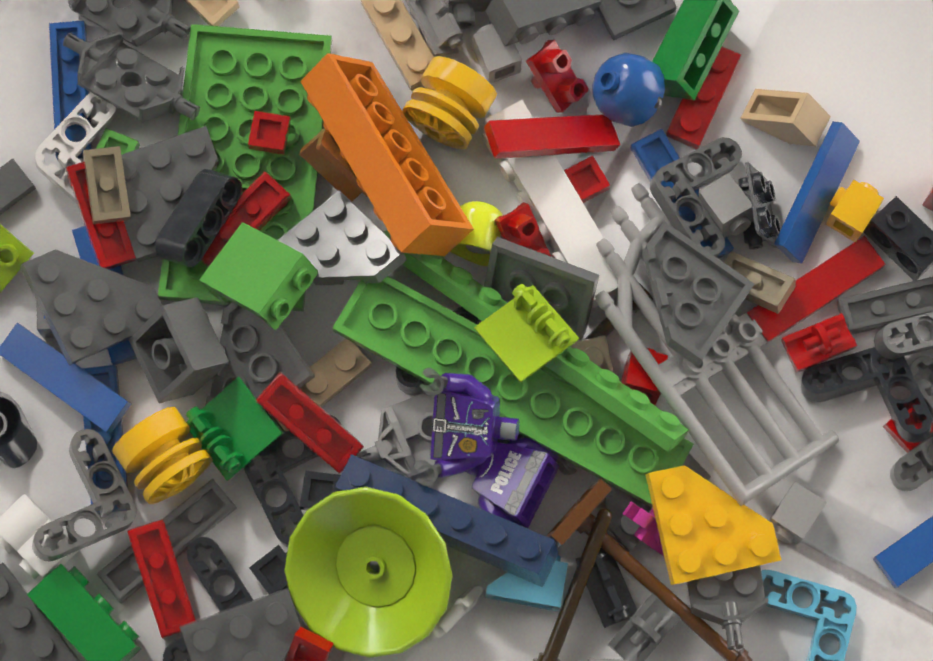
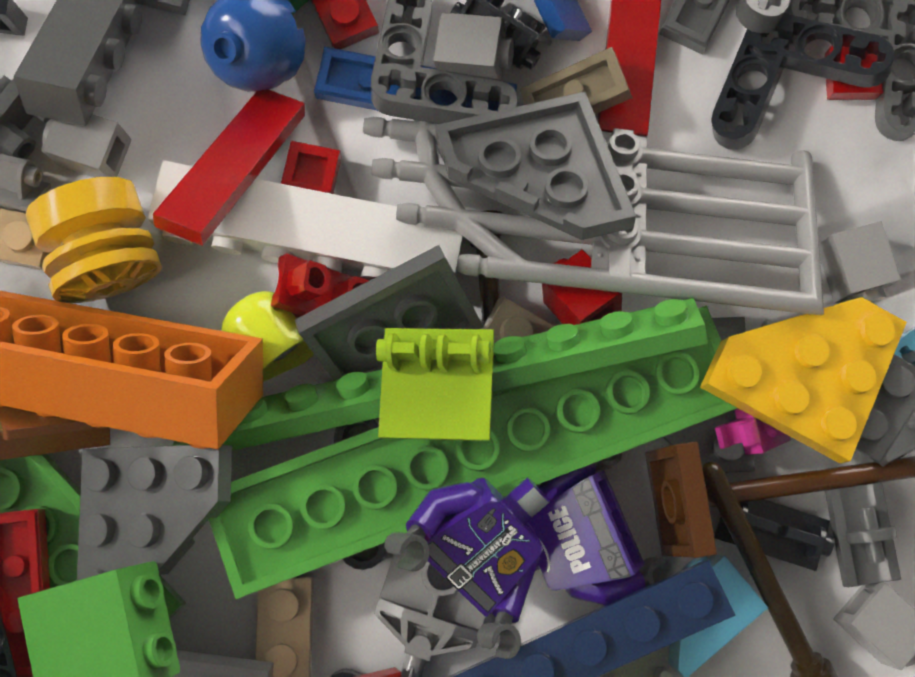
camera: 50 degrees left, 5 degrees up
red hips [526,39,589,113] -> none
red hips [781,313,858,373] -> none

